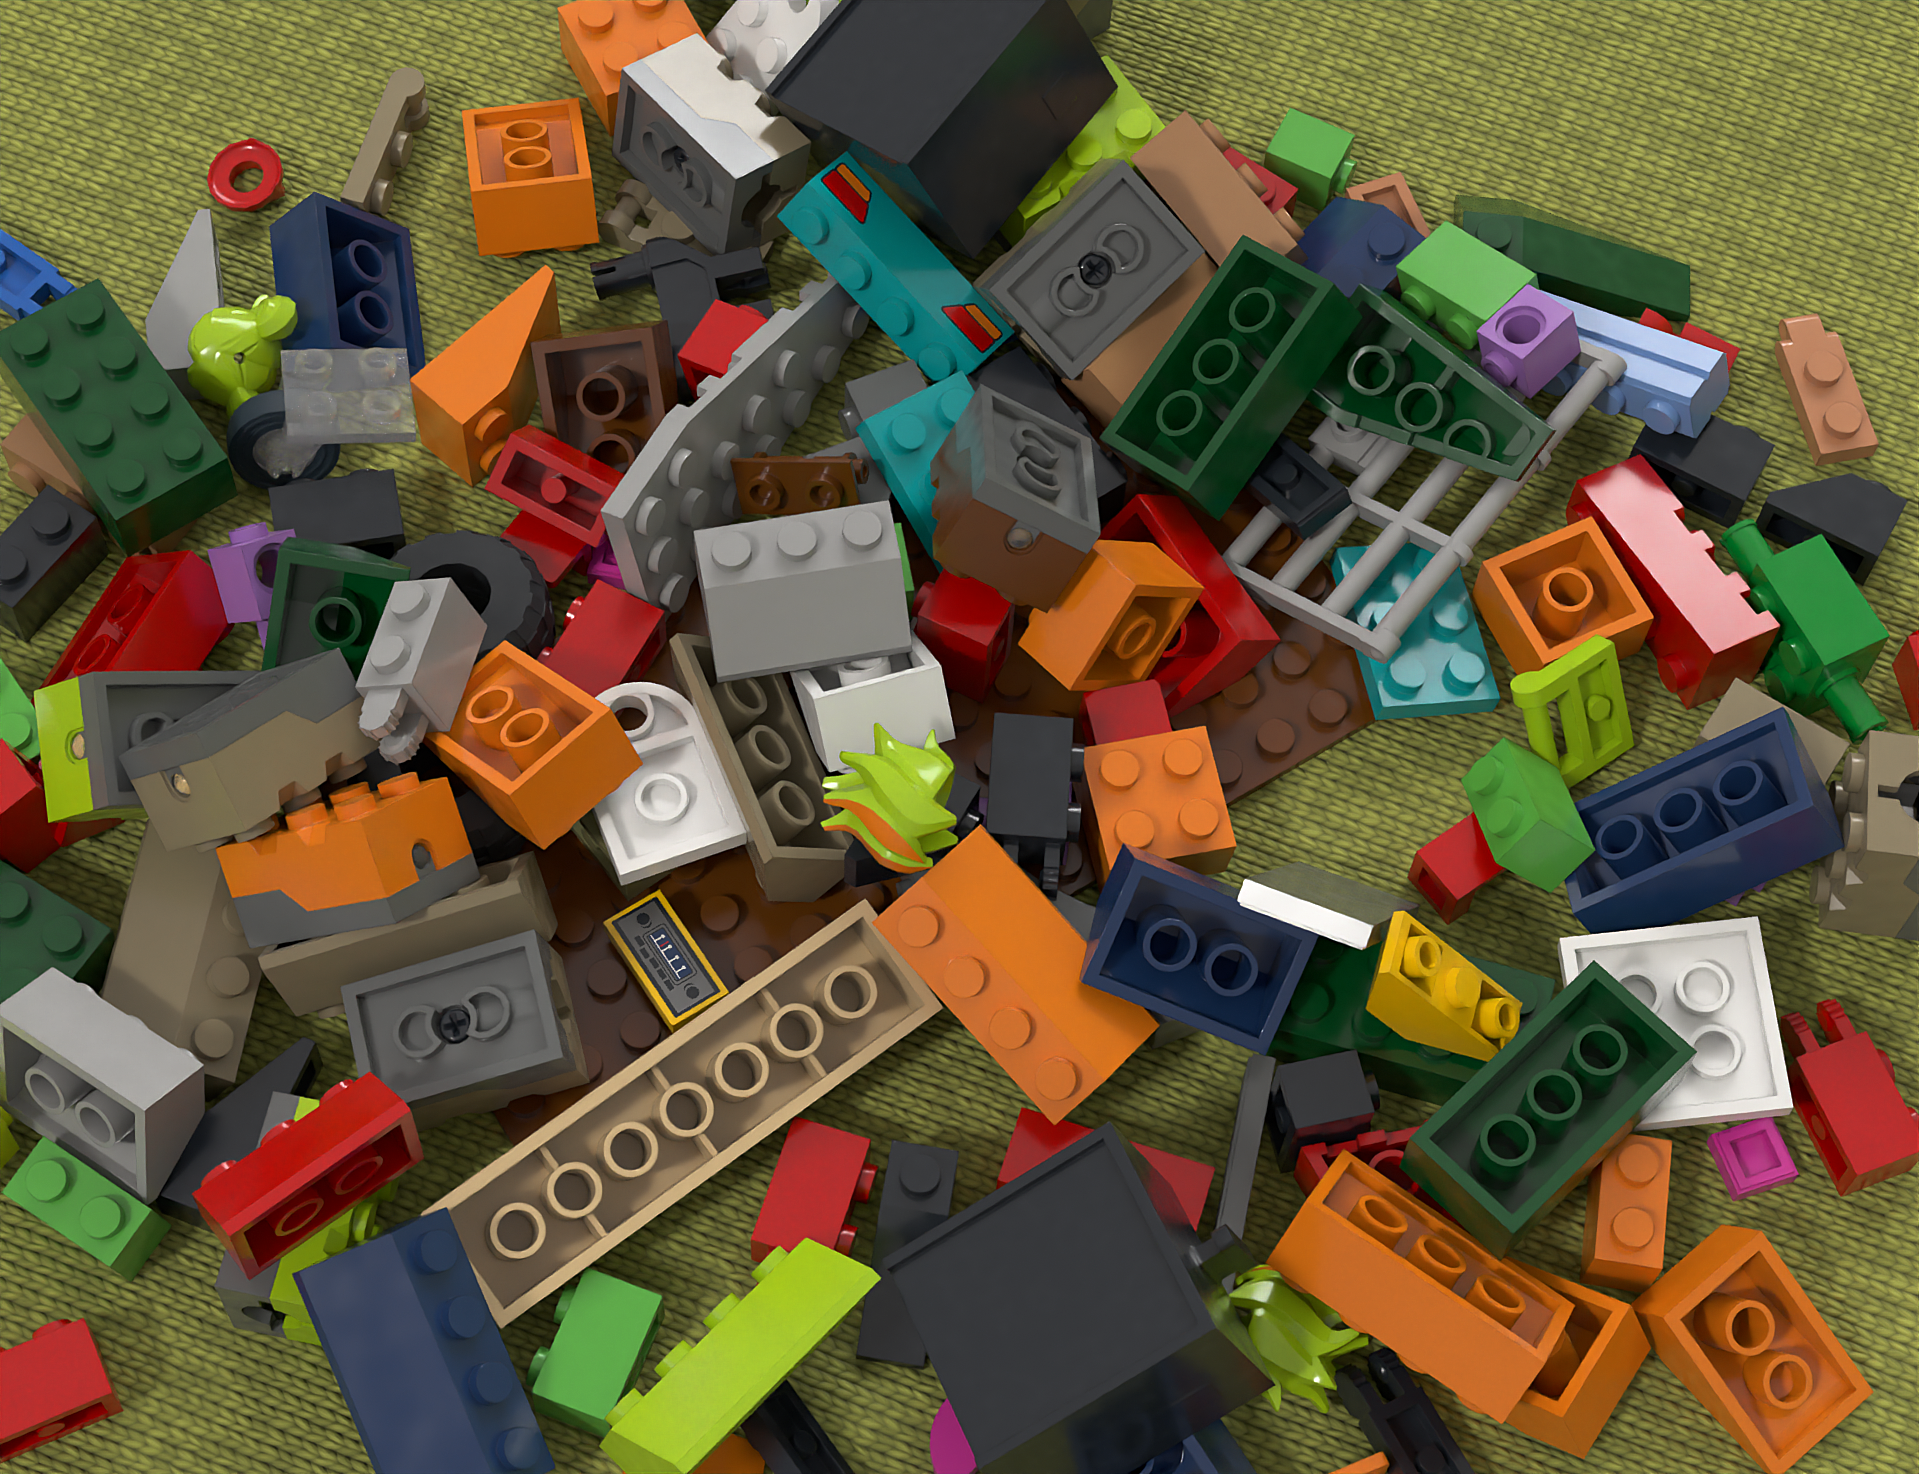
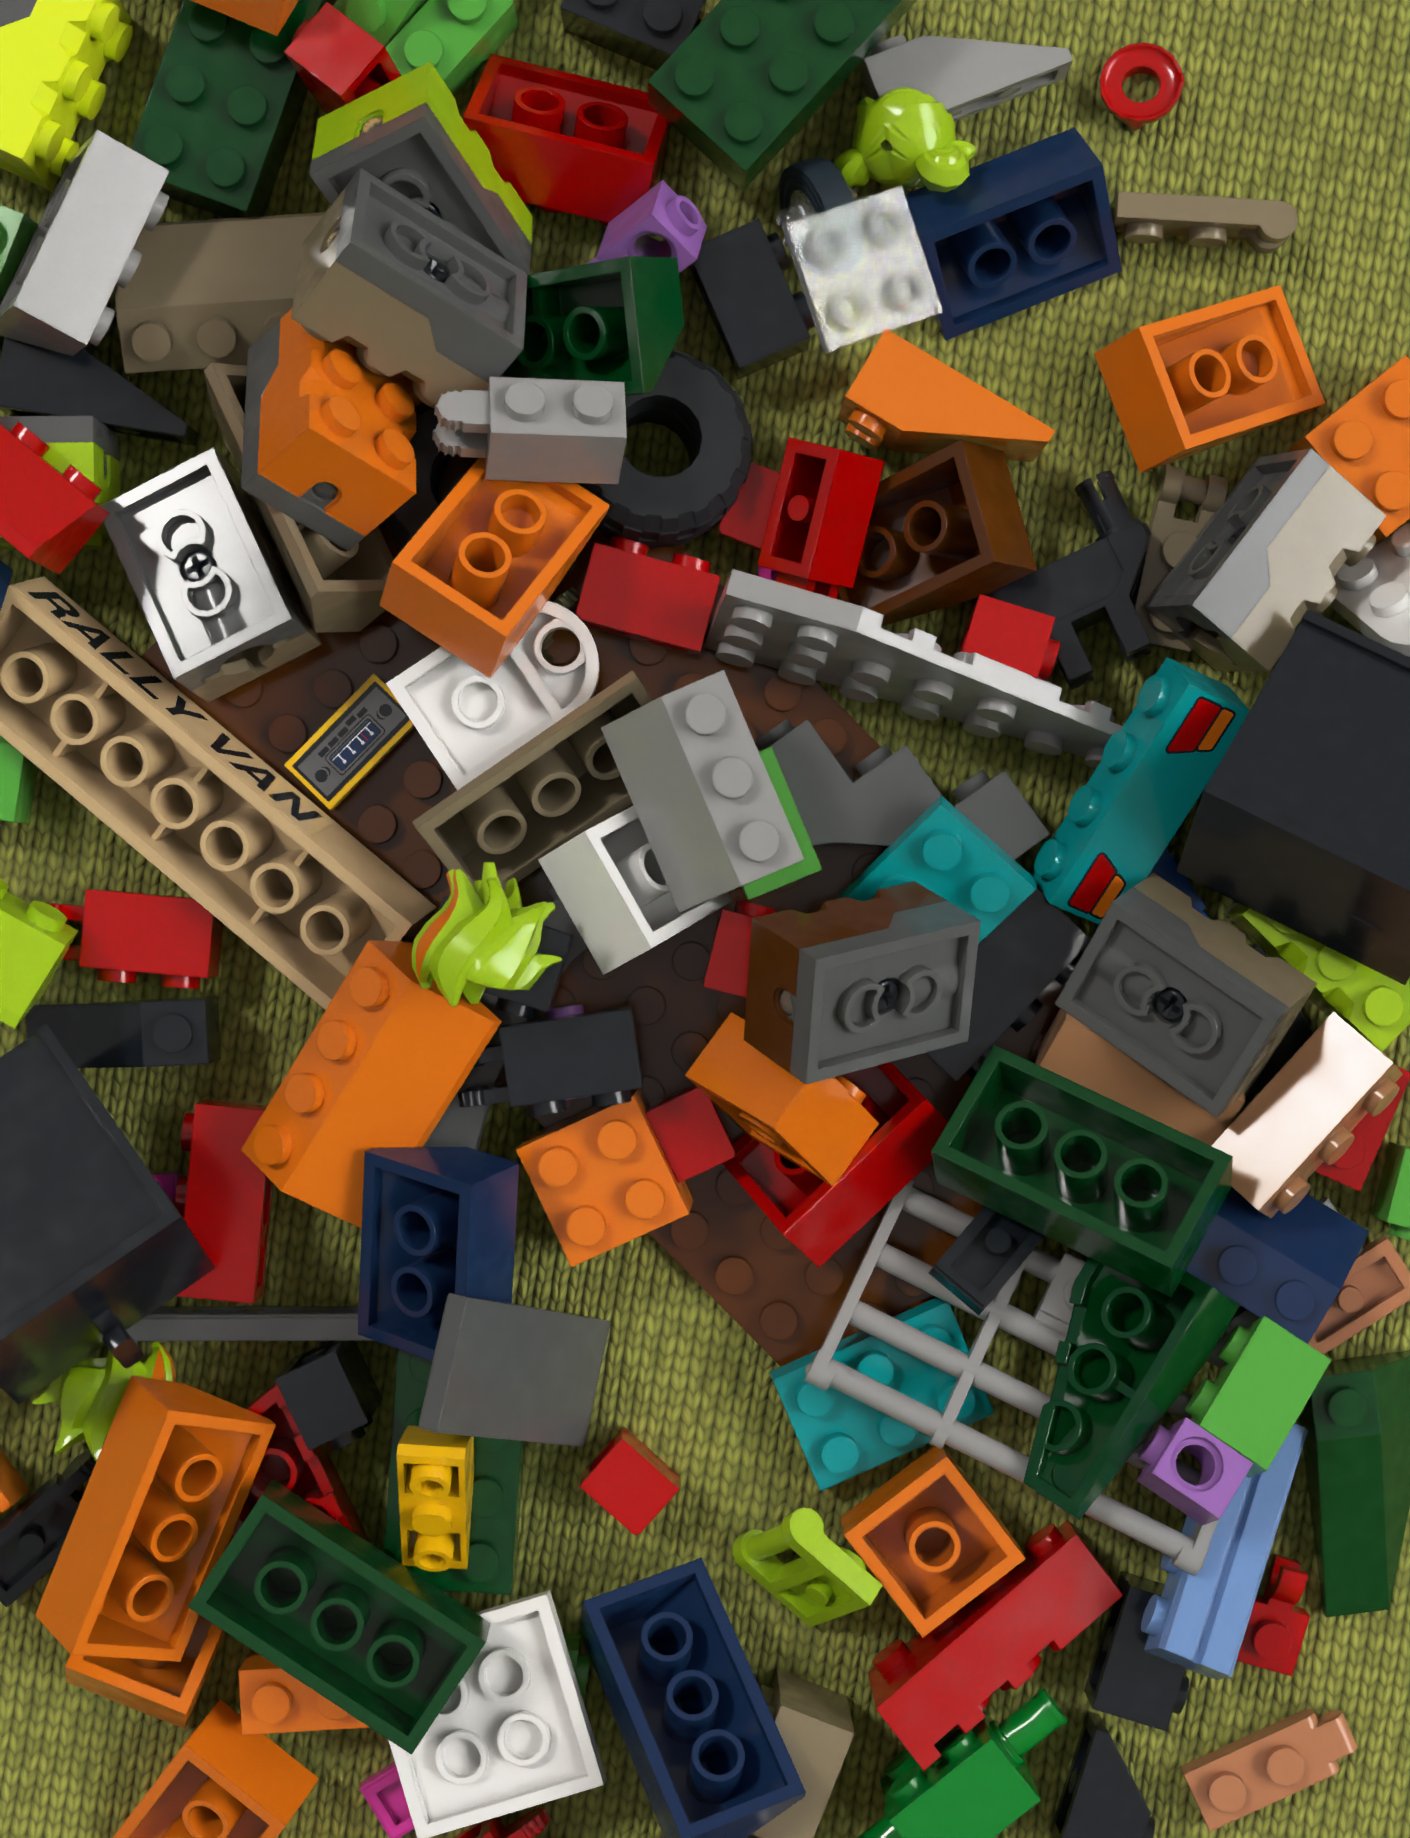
camera: 80 degrees right, 25 degrees up
reddish brown hinge [730,452,869,515] -> none
bright green brick [1461,737,1595,893] -> none

